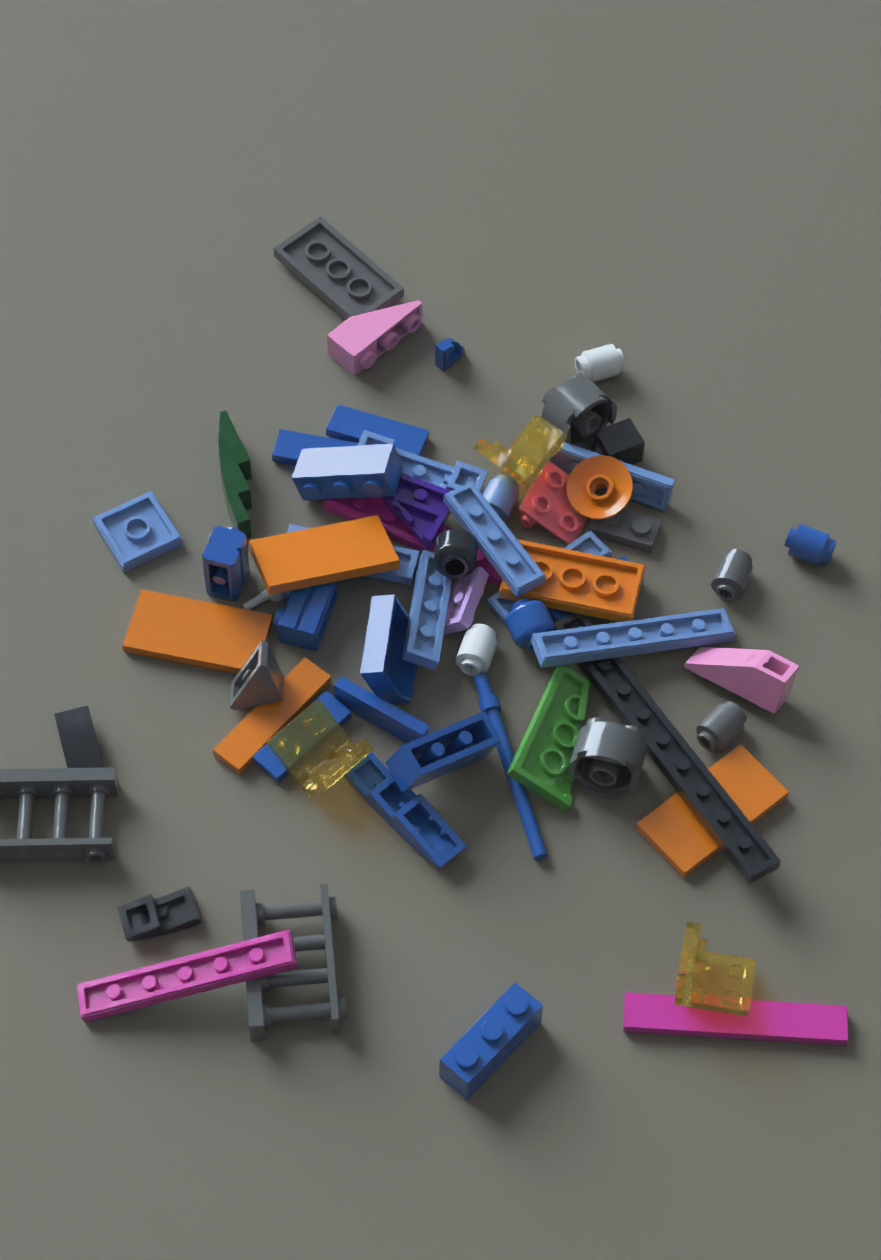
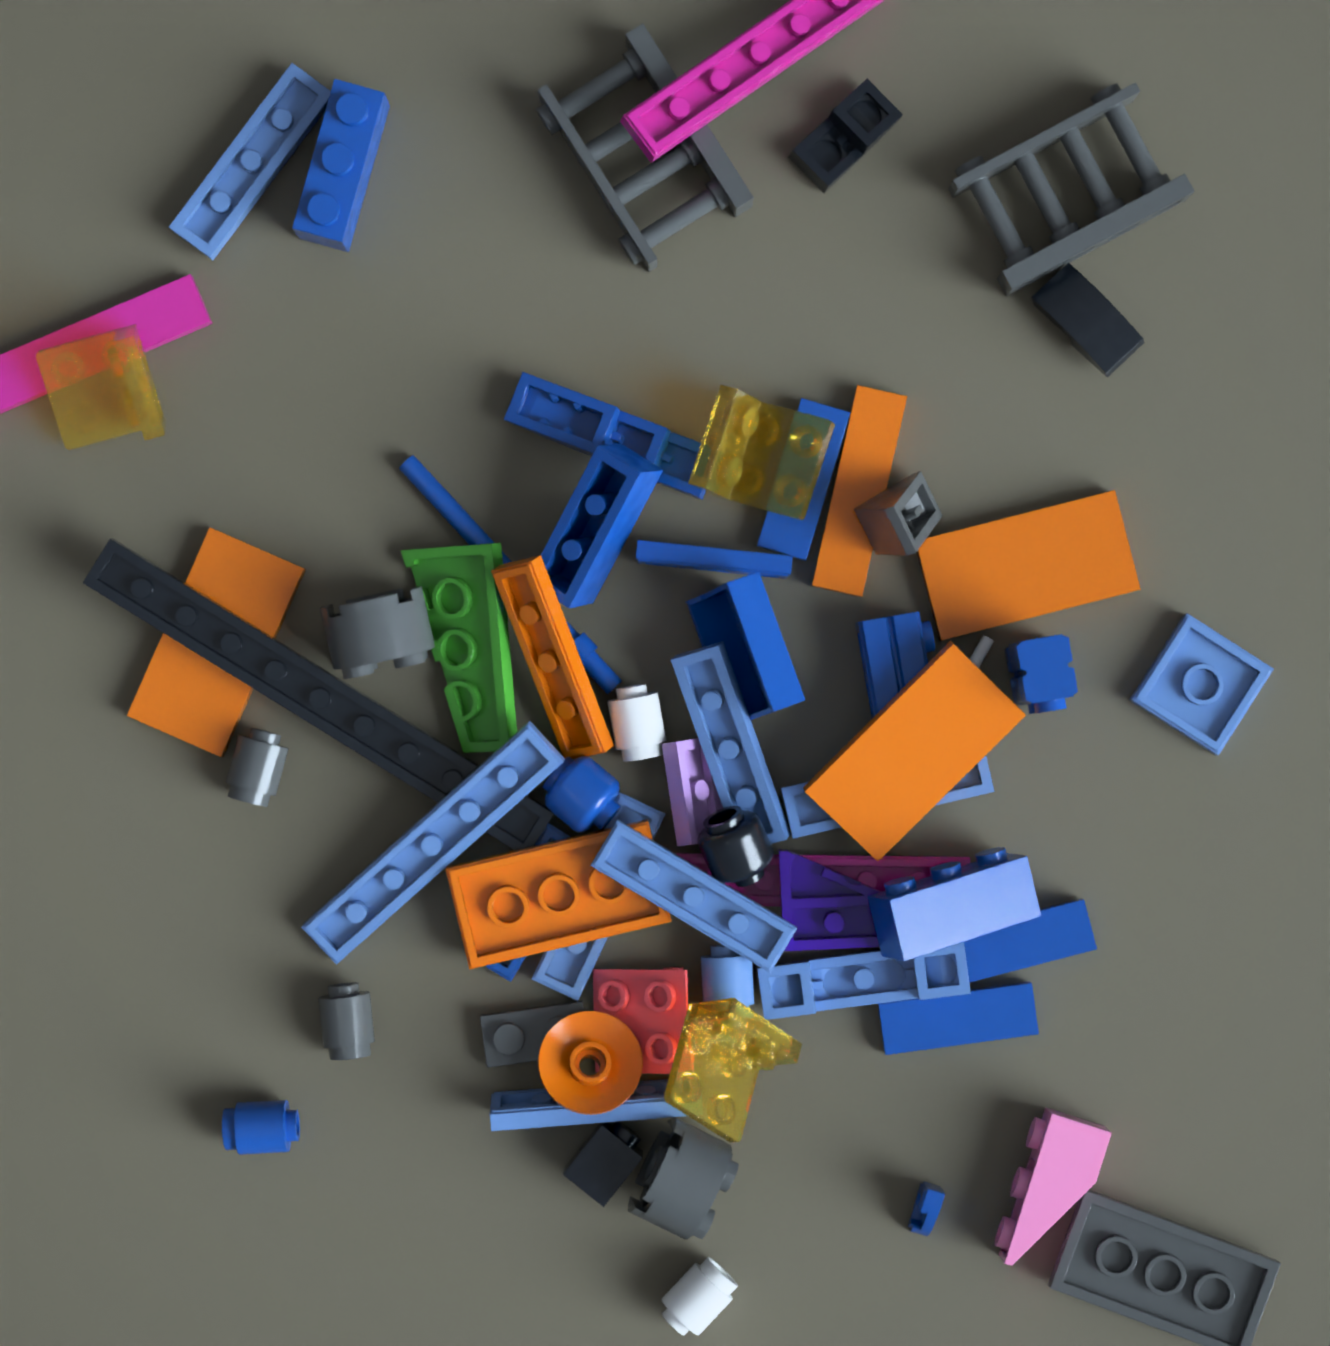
camera: 155 degrees right, 30 degrees up
dark green slope [218,410,252,539] -> none
bright pink slope [684,647,799,714] -> none
none -> medium blue plate [169,63,331,261]
none -> orange tile [491,555,614,759]

